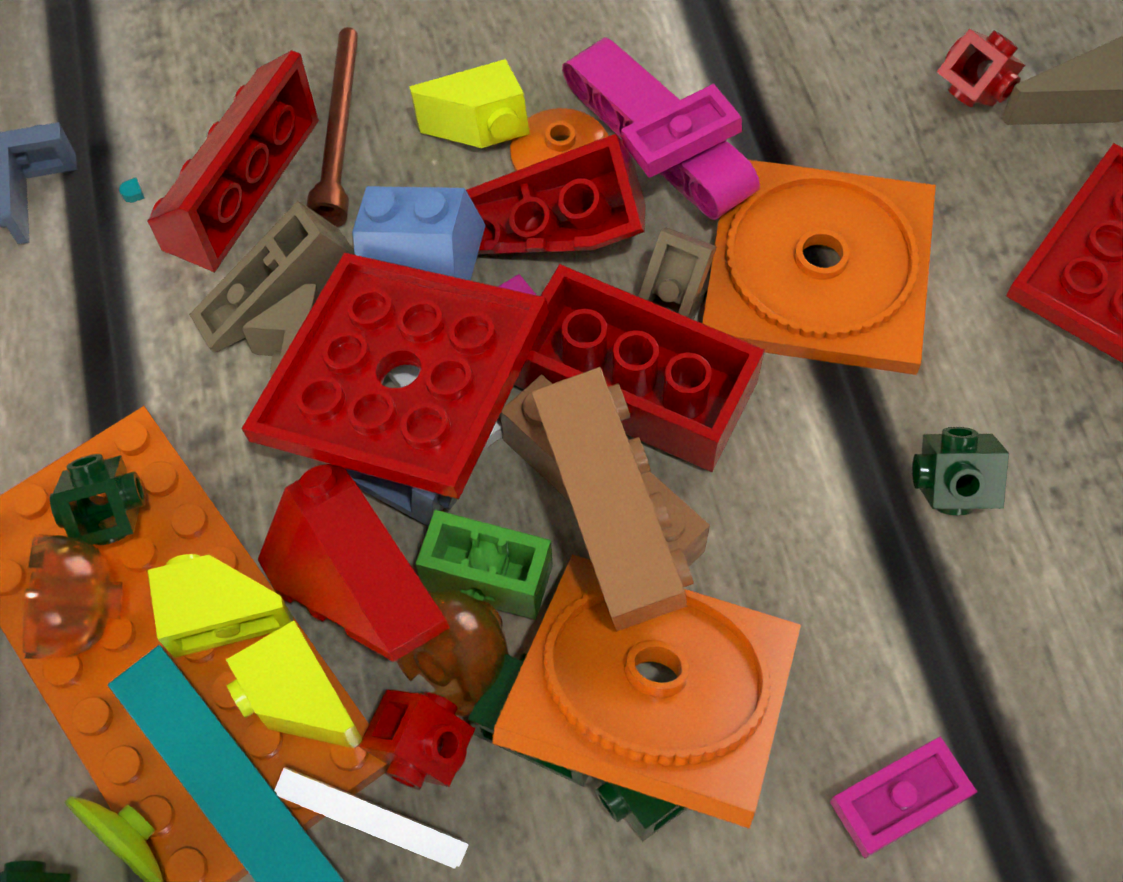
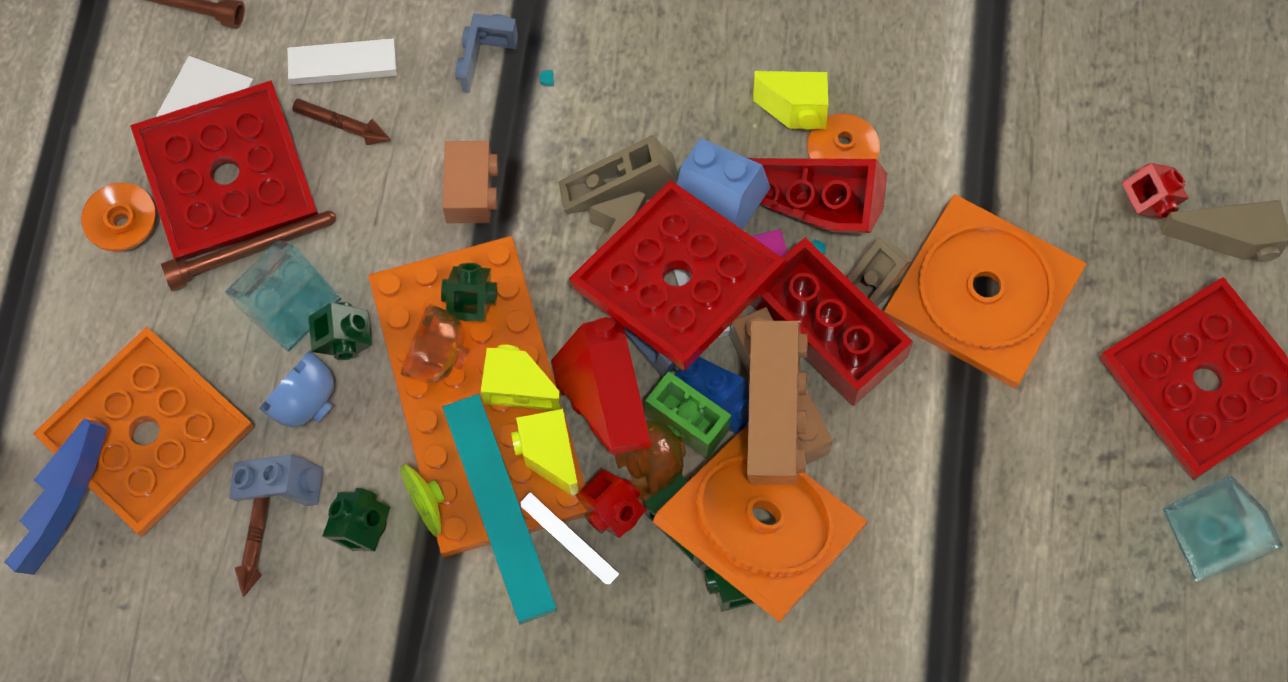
camera: 20 degrees right, 5 degrees up
red slope [147,50,319,273] -> none
copper piece [306,27,358,227] -> none
dark pink beam [562,37,760,220] -> none
dark pink plate [621,83,742,178] -> none
dark pink plate [830,736,977,859] -> none
dark green brick [912,427,1009,515] -> none
none -> nougat brick [442,141,498,224]
none -> blue bracket [674,357,749,434]

